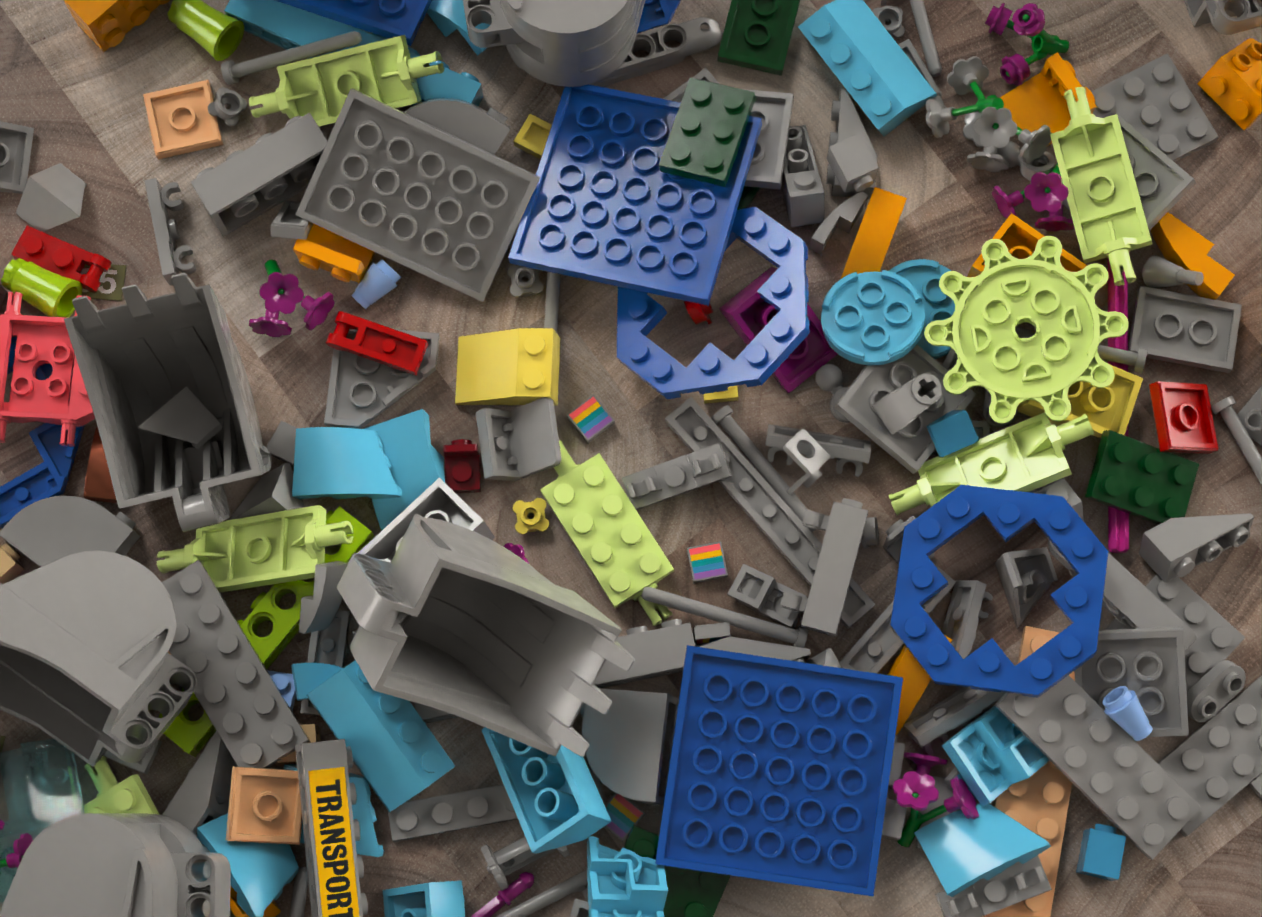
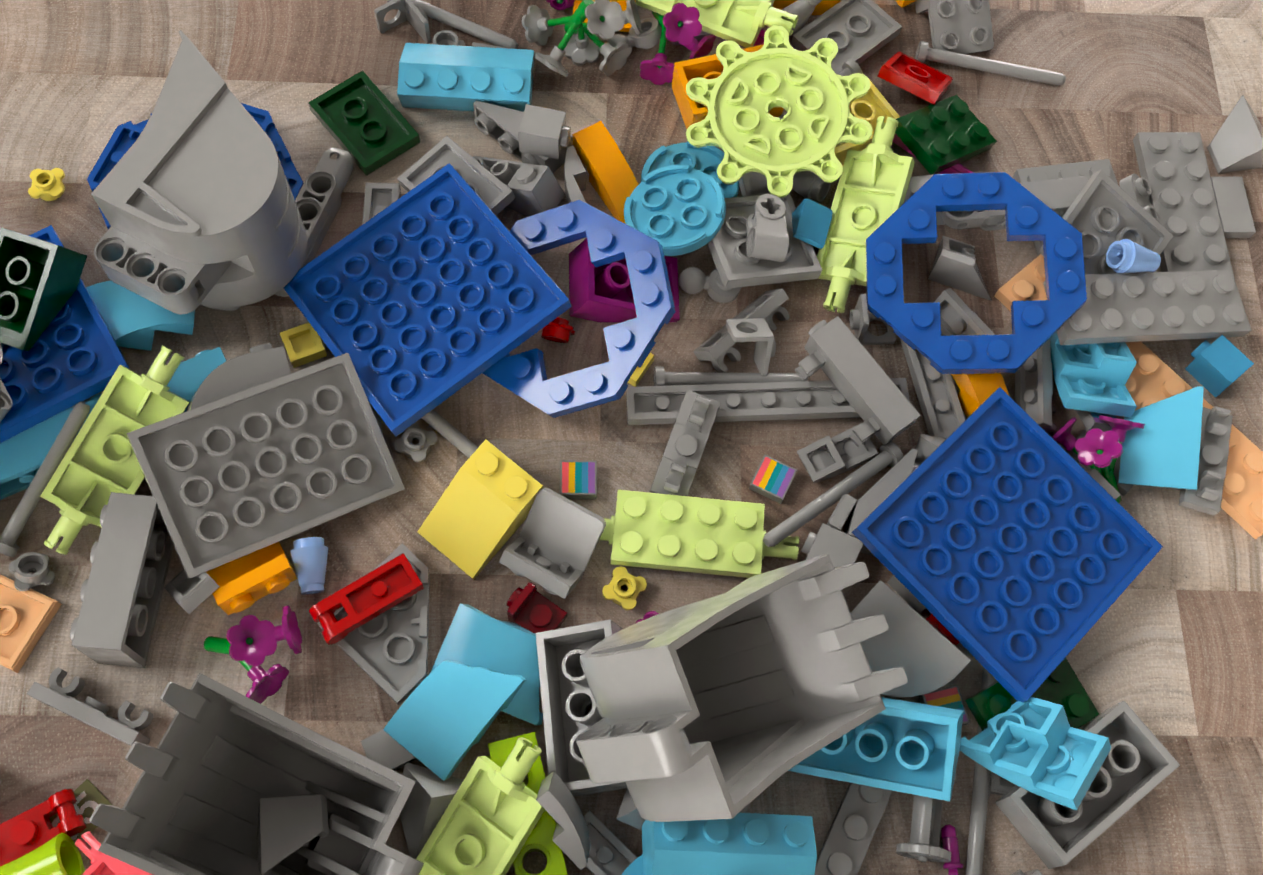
camera: 60 degrees left, 10 degrees down
plate [659,77,756,187] -> none
light grey slope [1139,513,1254,583] -> none

